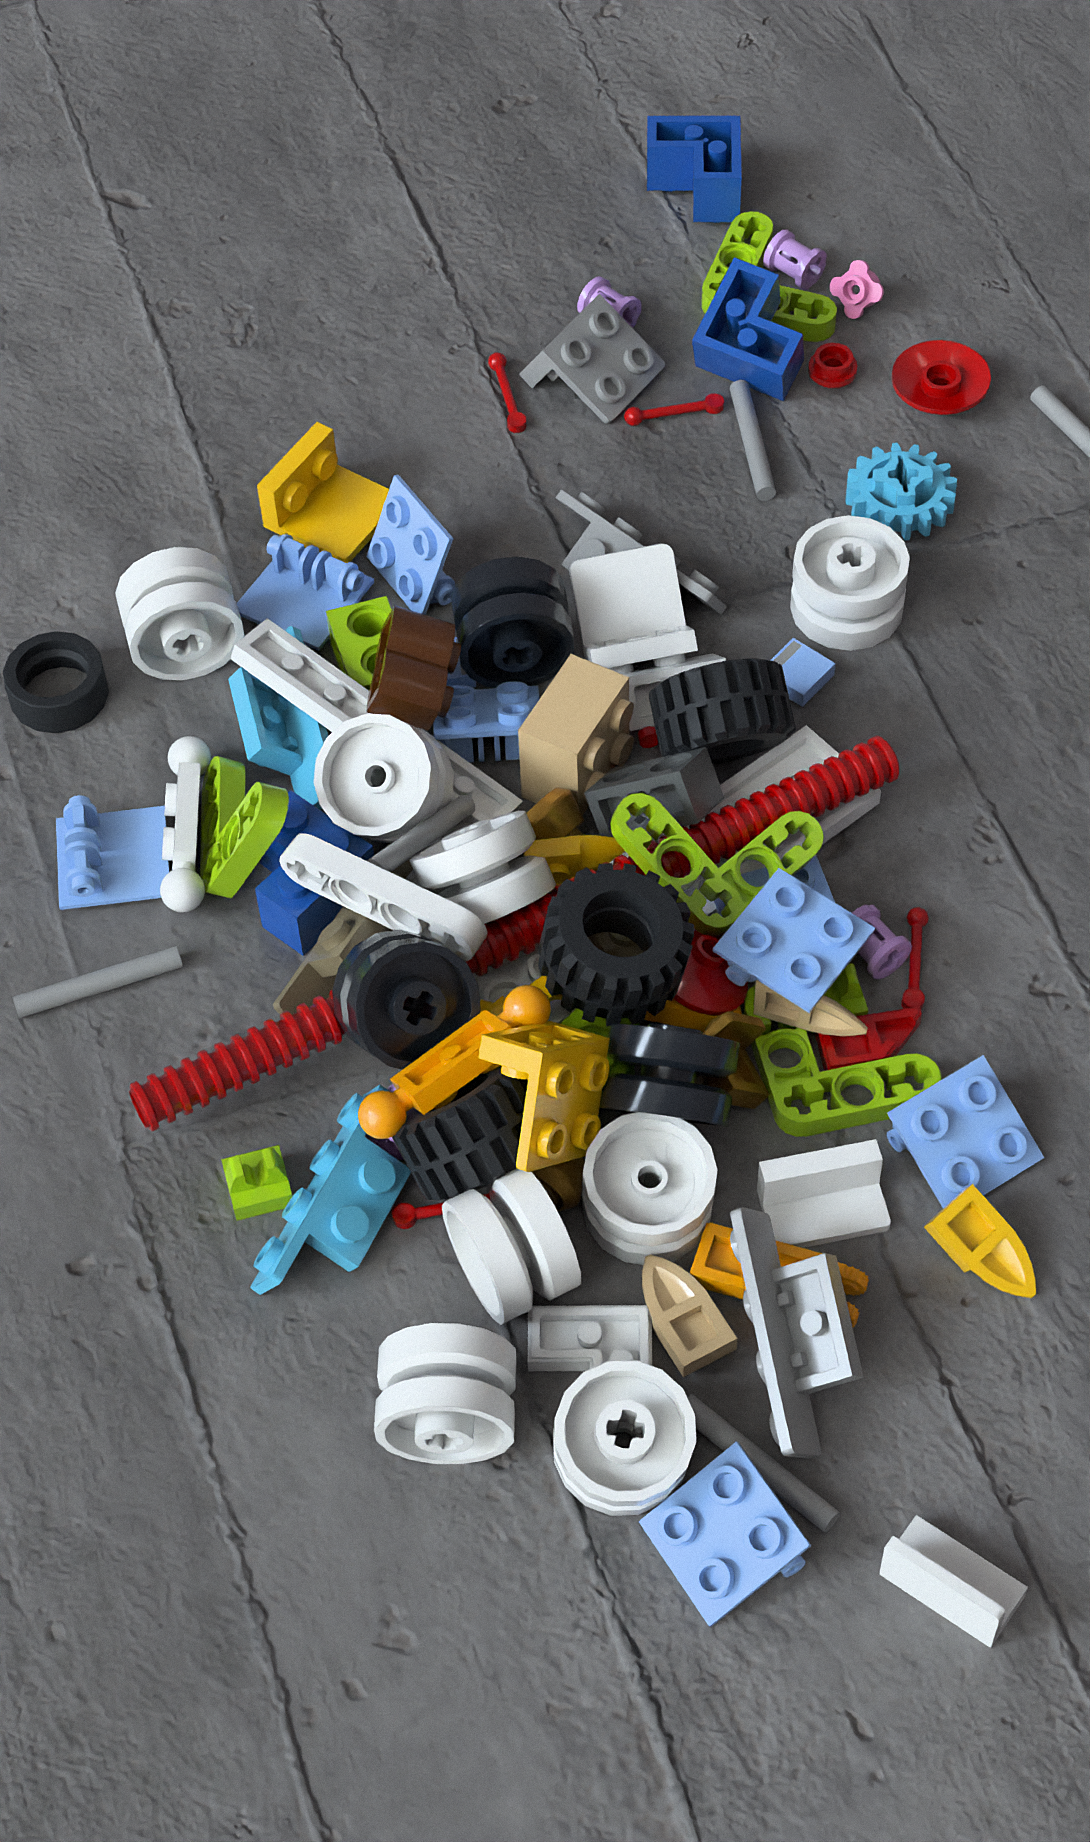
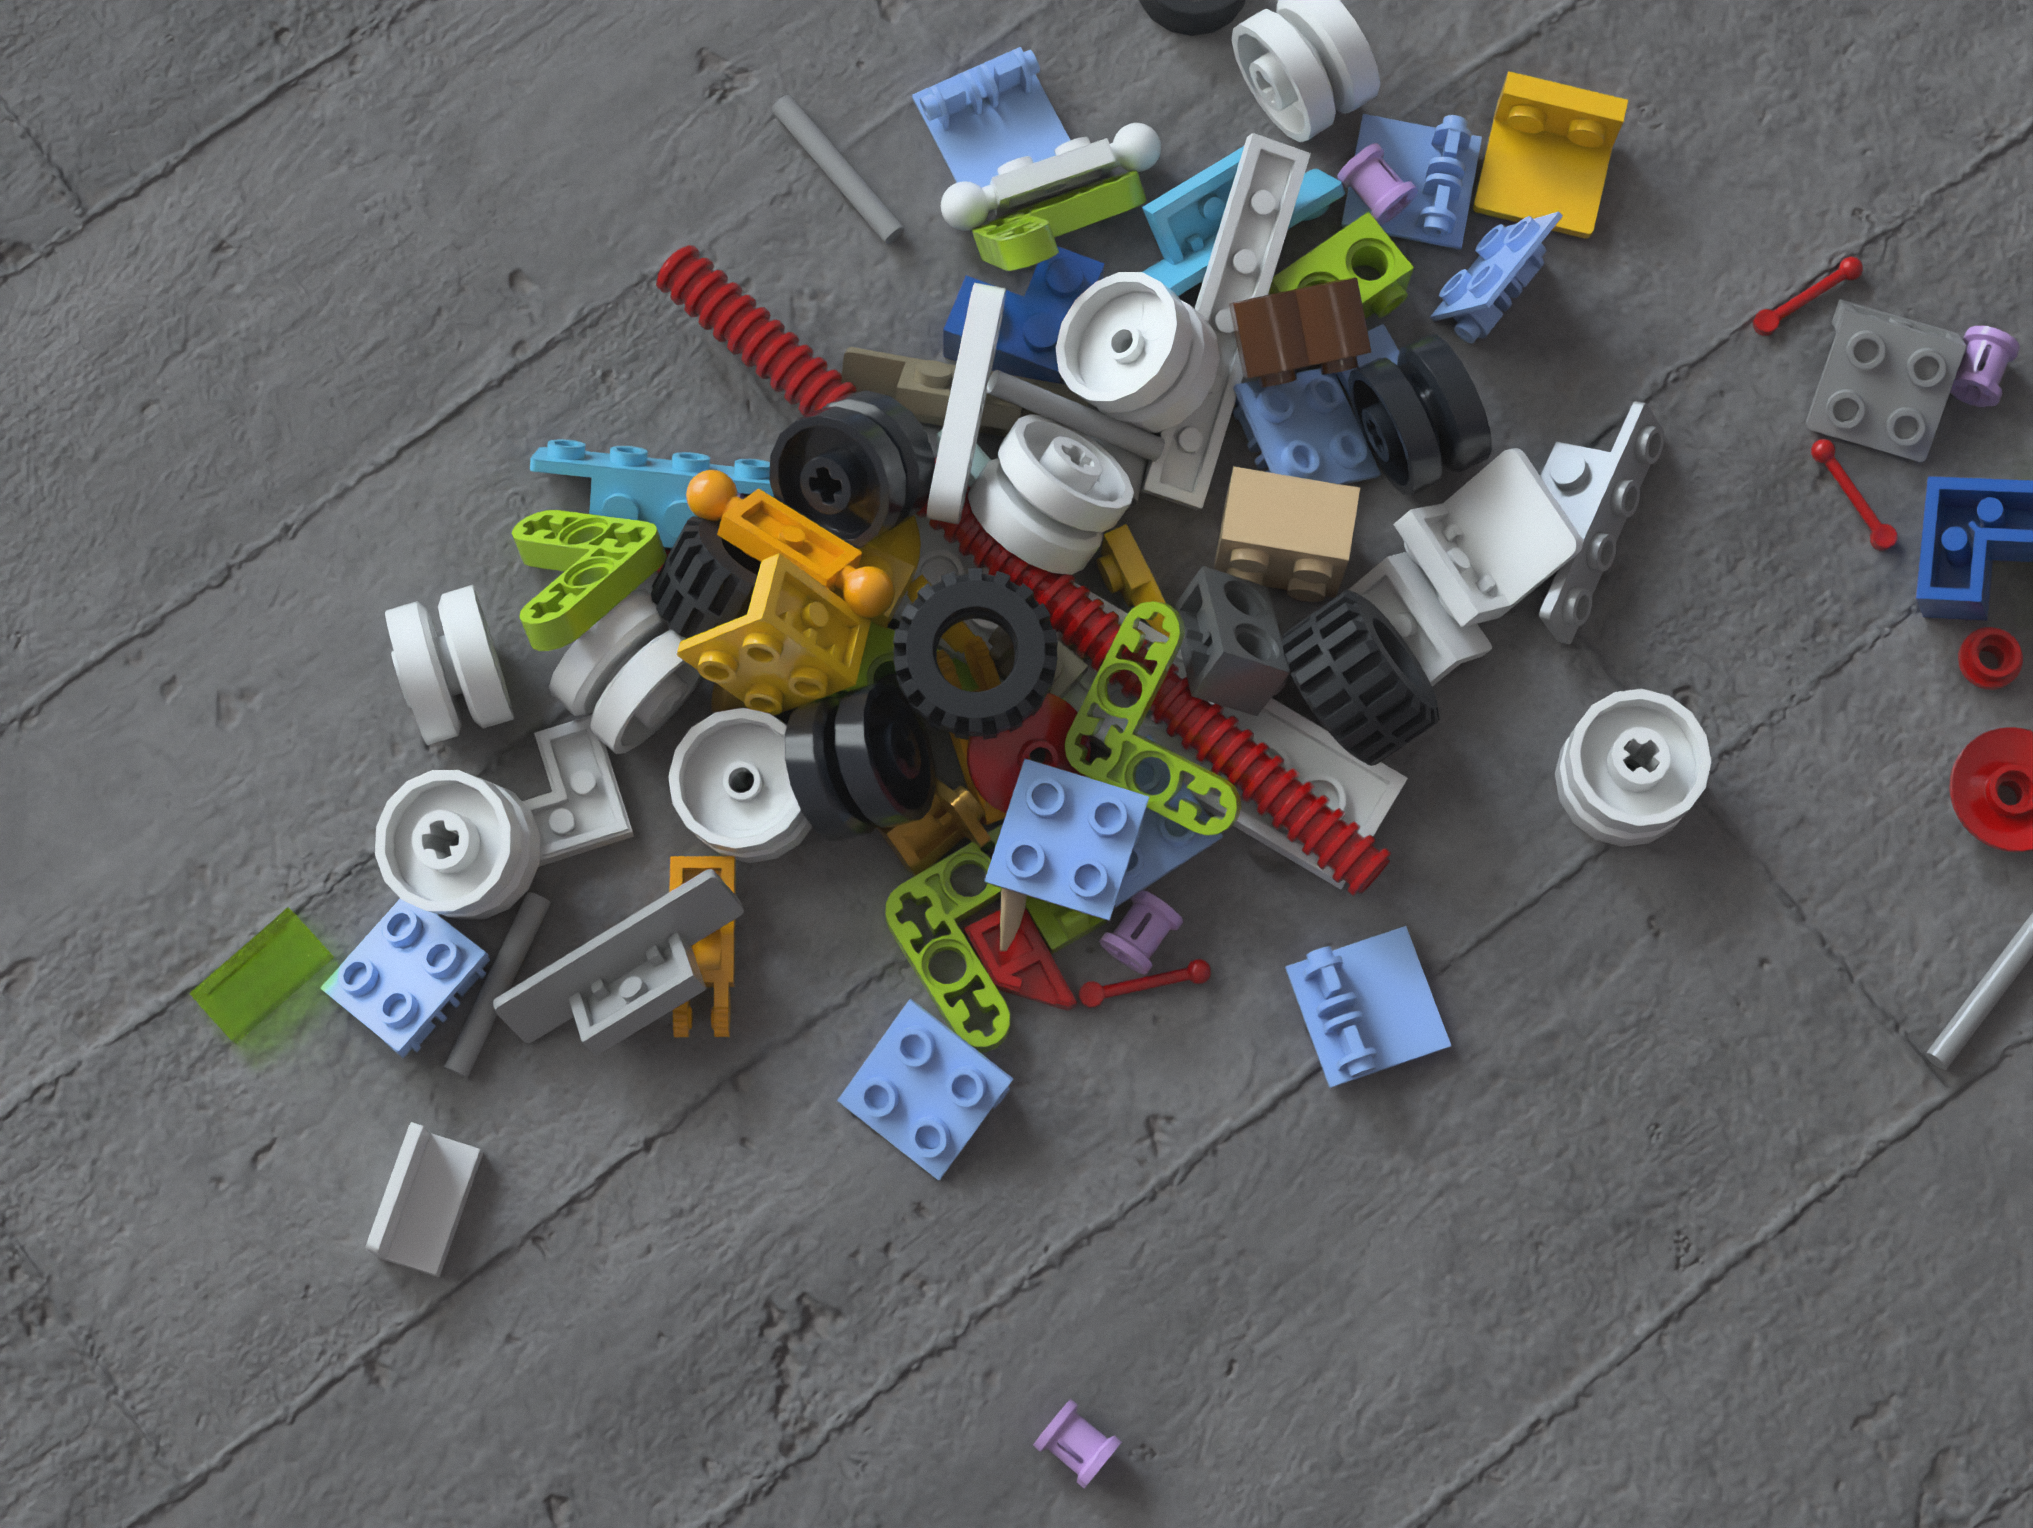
camera: 65 degrees right, 20 degrees up
lime tile [221,1145,292,1221] -> none
pearl gold cone [526,787,584,840] -> none
tan plate [642,1254,737,1377] -> none
light grey bar [730,380,776,501] -> none
white panel [757,1139,891,1248] -> none
light blue tile [770,638,835,707] -> none
medium azure gear [845,443,957,541] -> none
yellow plate [924,1184,1036,1298] -> none
none -> clear neon green tile [189,907,334,1044]
none -> lime beam [511,510,667,651]
none -> light blue hinge [1285,926,1451,1088]
none -> lavender bush [1337,143,1418,226]

